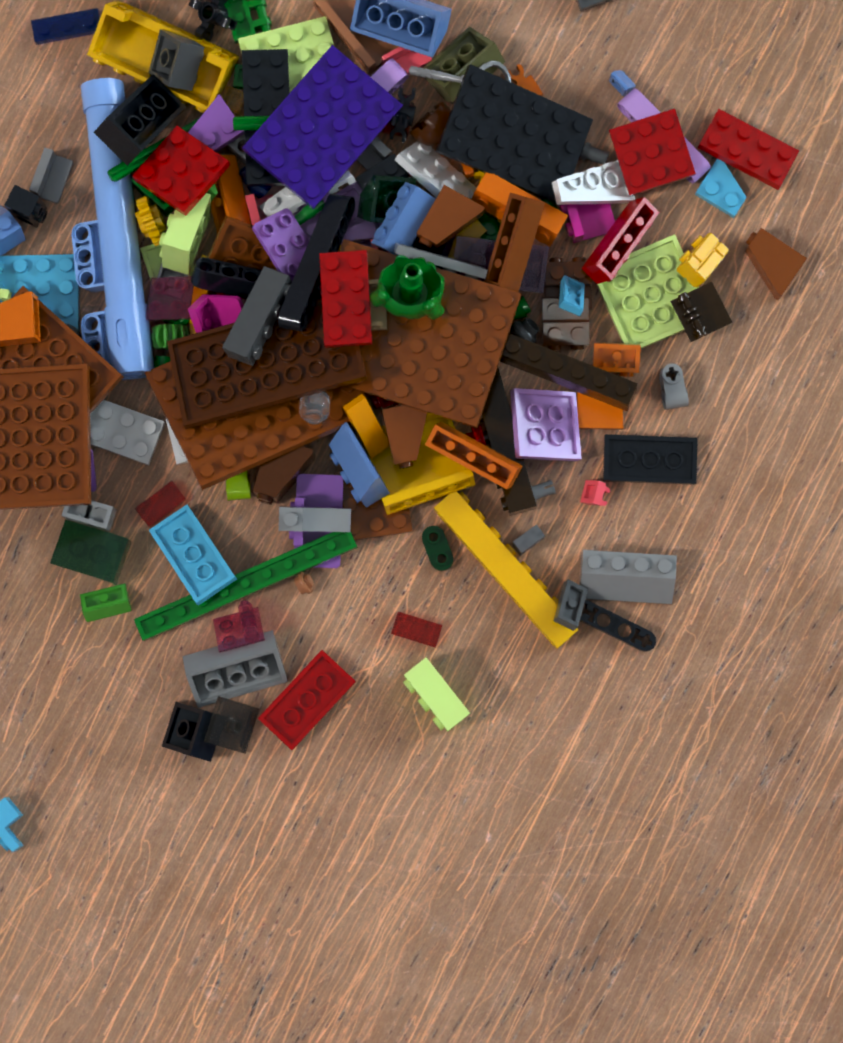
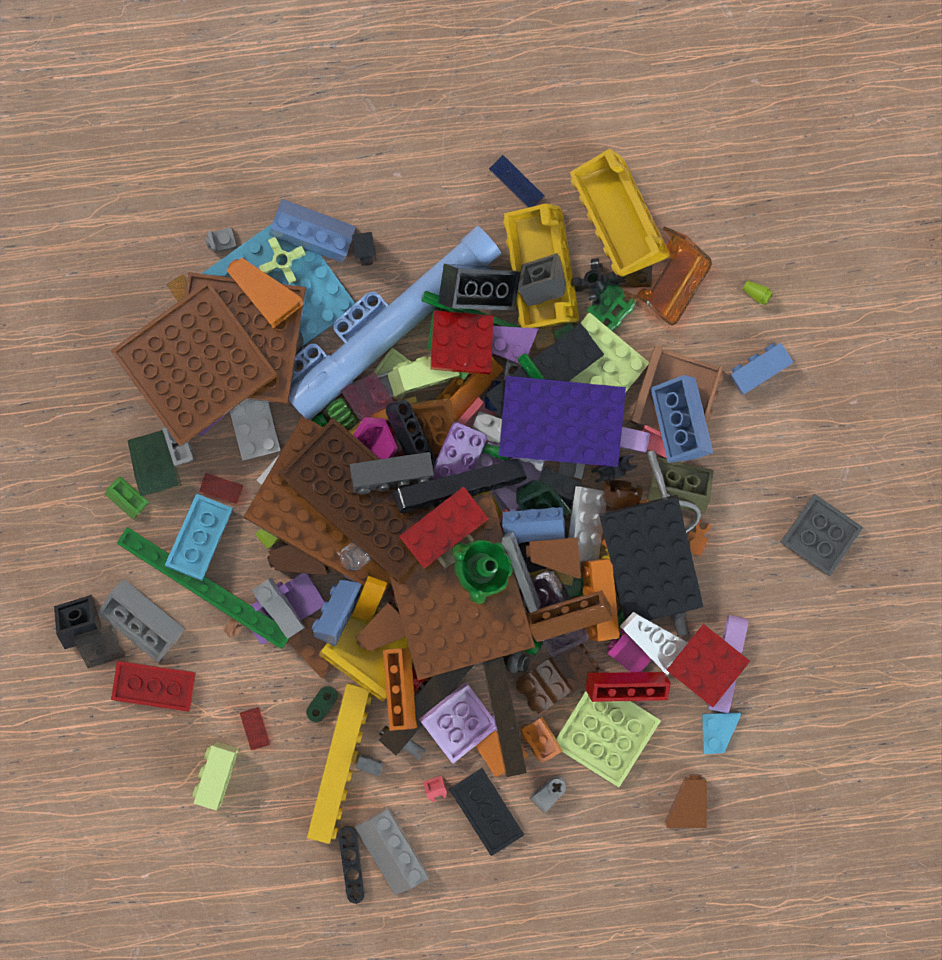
camera: 55 degrees right, 5 degrees up
light grey panel [29,147,73,204] -> none
yellow gear [135,196,167,246] -> none
clear pink hinge [213,600,265,653] -> none
dark grey plate [553,579,588,631] -> none
medium azure plate [559,275,585,316] -> none
medium blue slope [609,70,636,97] -> none
dark brown hinge [670,282,732,342] -> none
yellow brick [677,233,729,288] -> none
red plate [698,109,799,190] -> none

